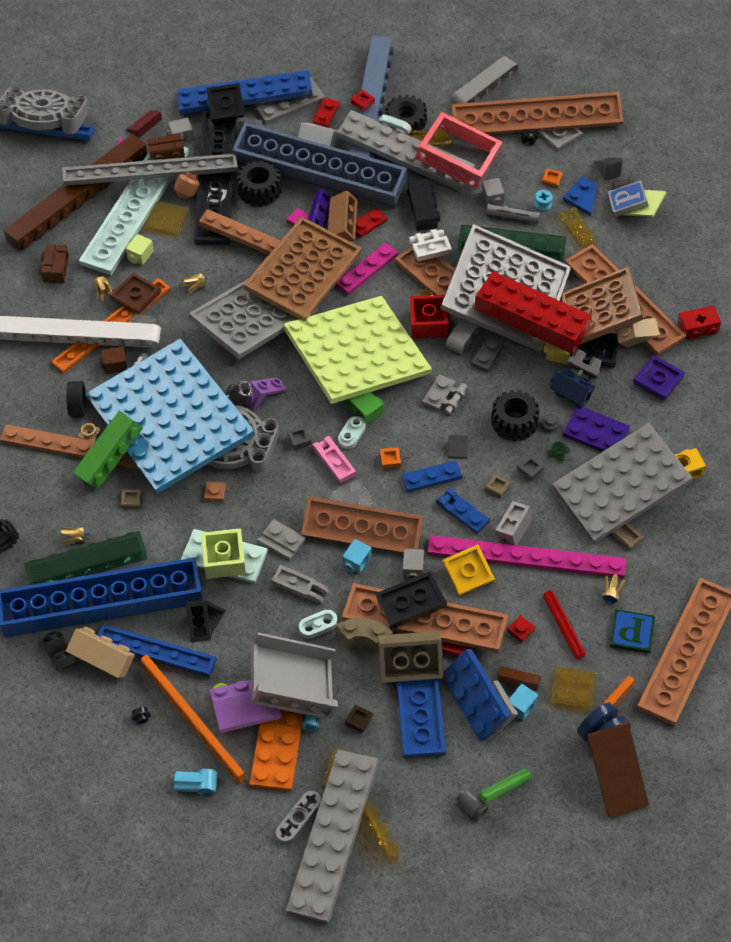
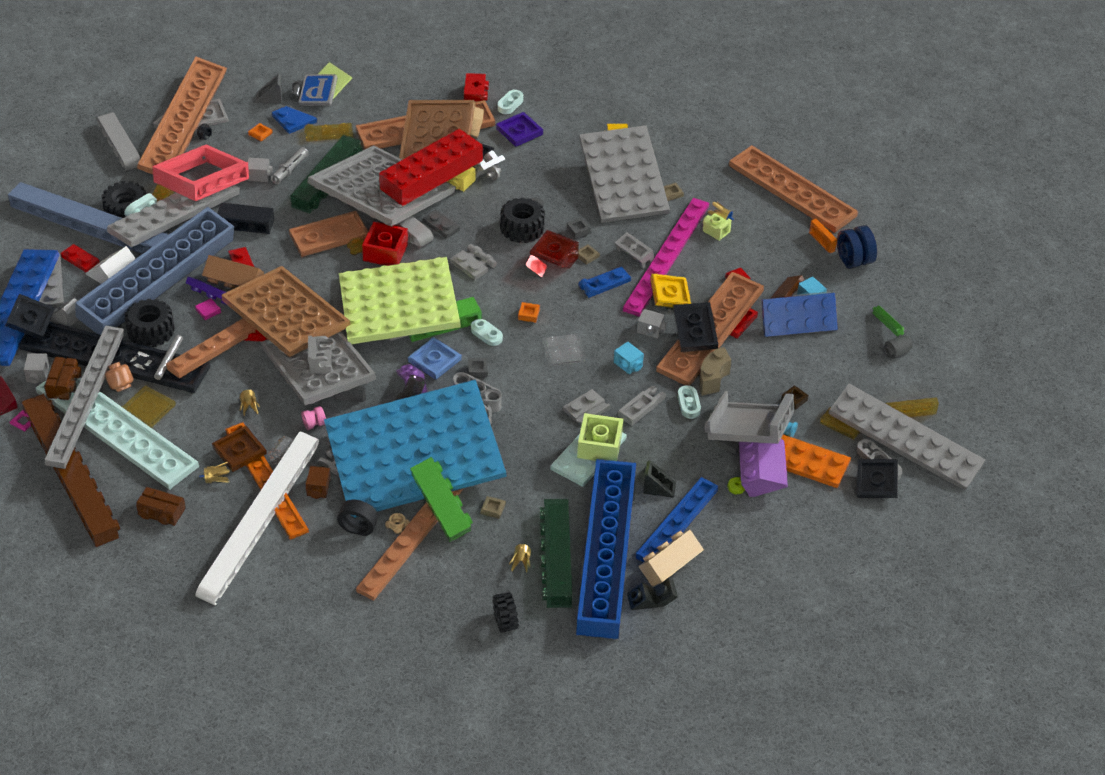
camera: 75 degrees left, 10 degrees down
yellowish green brick [126,234,154,265] -> none
black plate [131,707,151,724] -> none
orange tile [141,655,245,785] -> none
medium azure piece [174,769,217,796] -> none
nougat plate [204,482,226,502] -> none
nougat plate [301,496,424,553] -> none
bright pink plate [312,436,356,484] -> none
dark pink plate [336,243,398,295] -> none
red plate [351,89,375,111] -> none
dark tan brick [378,631,443,683] -> none
blue plate [397,679,446,758] -> none
blue plate [402,460,462,493] -> none
white plate [409,229,452,261] -> none
medium azure wheel [535,190,553,211] -> none
red axle [543,590,586,660] -> none
clear green plate [548,441,570,461] -> none
dark blue brick [550,369,595,406] -> none
clear yellow plate [550,666,597,712] -> none
dark purple plate [563,405,630,452] -> none
reddish brown tile [587,722,649,817] -> none
tile [610,609,655,654] -> none
none -> light grey bar [154,335,183,380]
none -> bright pink wheel [301,406,326,430]
none -> light grey hinge [308,335,332,374]
none -> medium blue plate [408,337,461,380]
none -> light aqua plate [498,90,523,114]
none -> clear red slope [529,230,579,269]
none -> yellowish green brick [703,213,732,241]
none -> black plate [857,459,898,498]

